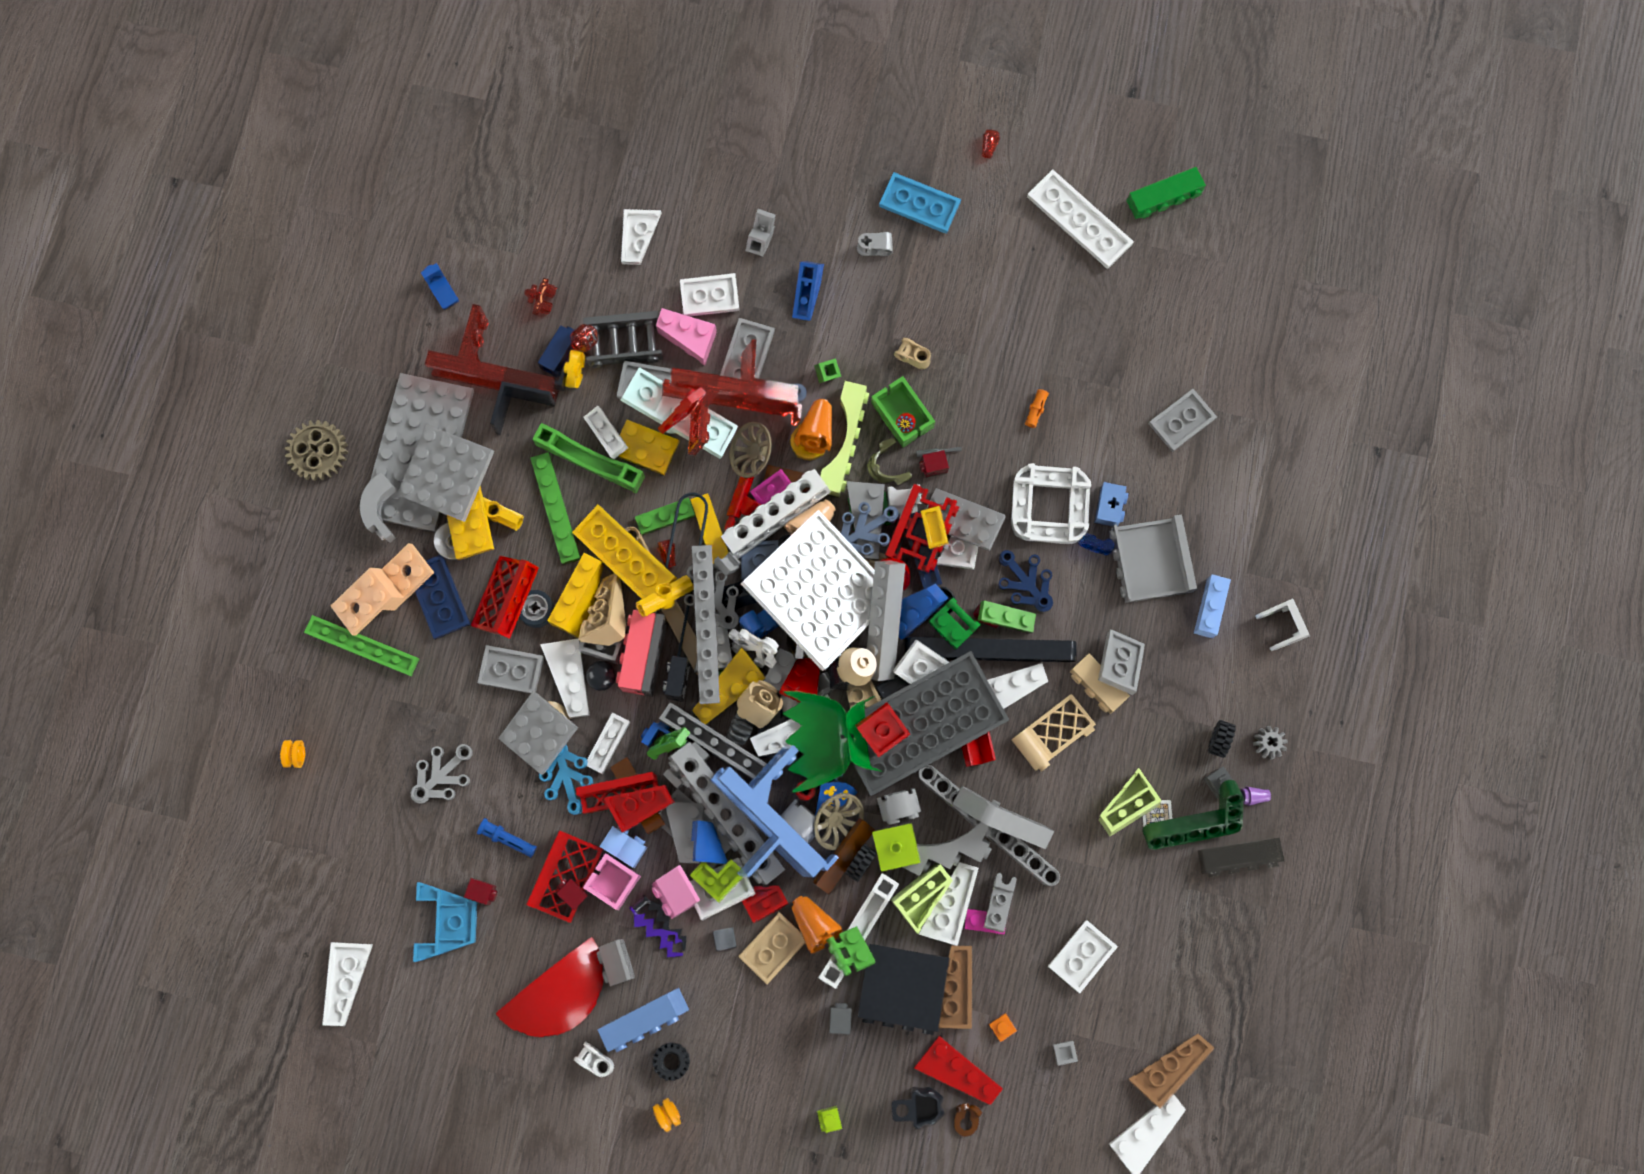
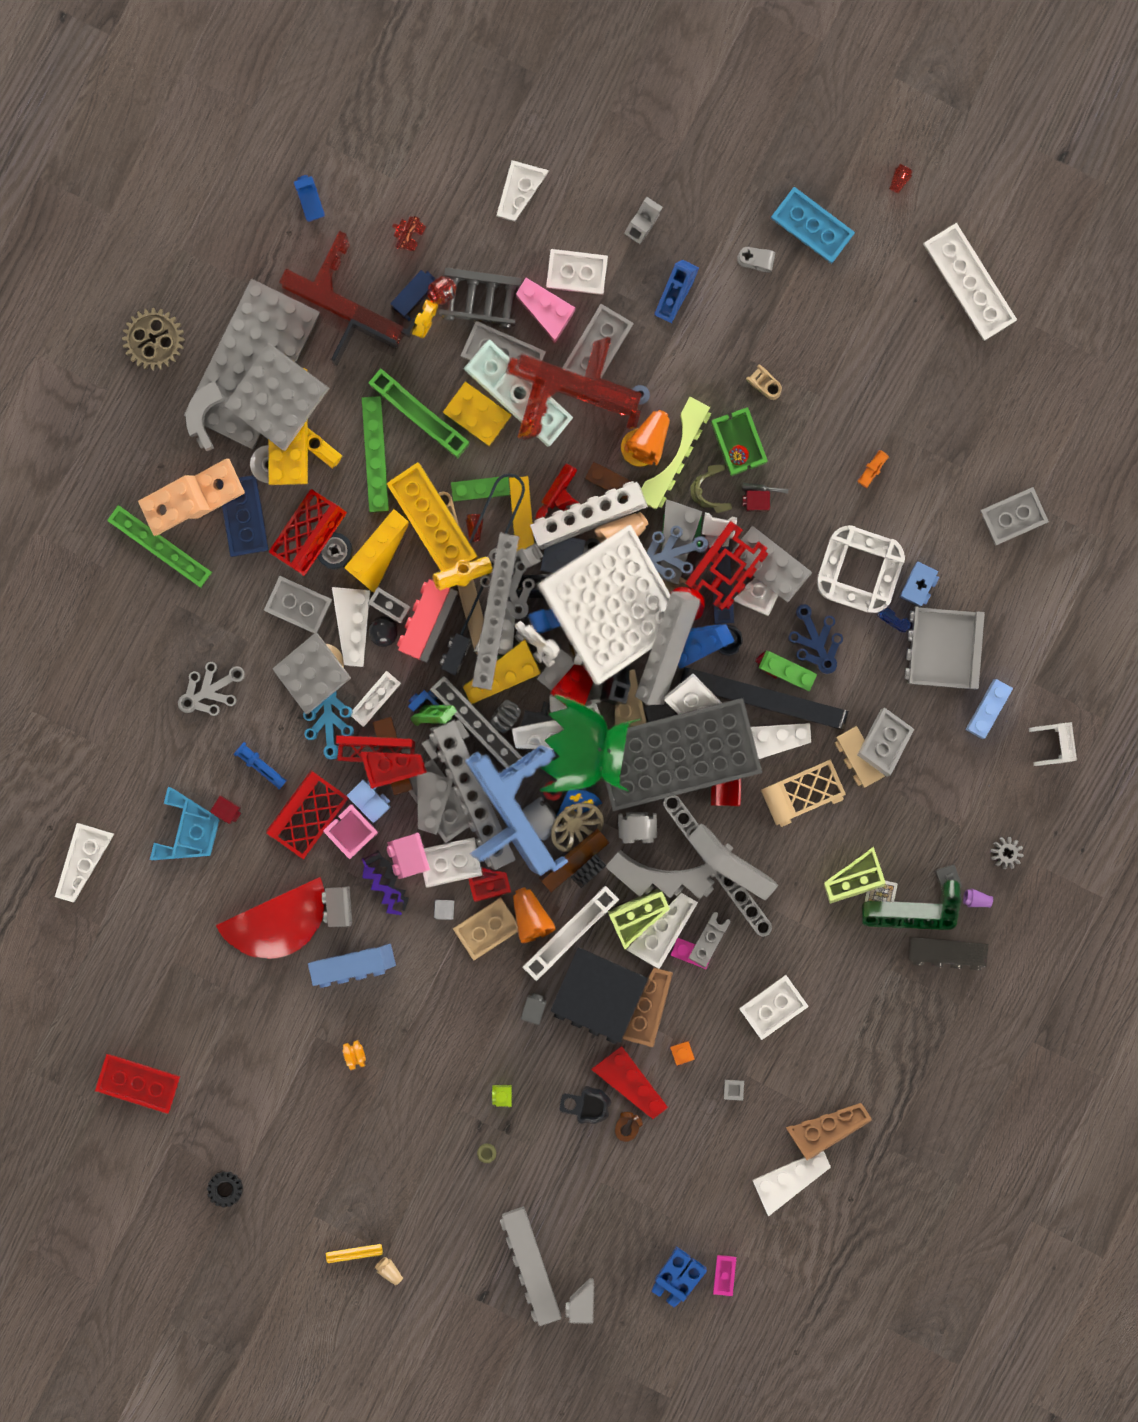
camera: 15 degrees right, 10 degrees up
light orange wheel [280,740,305,768] -> none
dark red brick [556,878,588,910] -> none
white piece [574,1042,614,1077] -> none
tan wedge [579,573,626,646] -> none
white plate [583,406,628,459] -> none
black tyre [653,1042,690,1081] -> none
red wing [658,387,706,434] -> none
lime plate [690,859,743,903] -> none
blue slope [691,821,727,864] -> none
dark tan wheel [730,422,771,478] -> none
tan brick [737,680,783,728] -> none
dark pink plate [750,469,791,505] -> none
bright green plate [814,358,841,383] -> none
bright green plate [826,926,875,976] -> none
tan cone [837,648,876,686] -> none
red plate [855,702,910,757] -> none
lime plate [872,823,921,871] -> none
yellow tile [921,506,949,549] -> none
green plate [928,598,981,650] -> none
green brick [1127,166,1206,219] -> none
black tyre [1208,720,1236,758] -> none

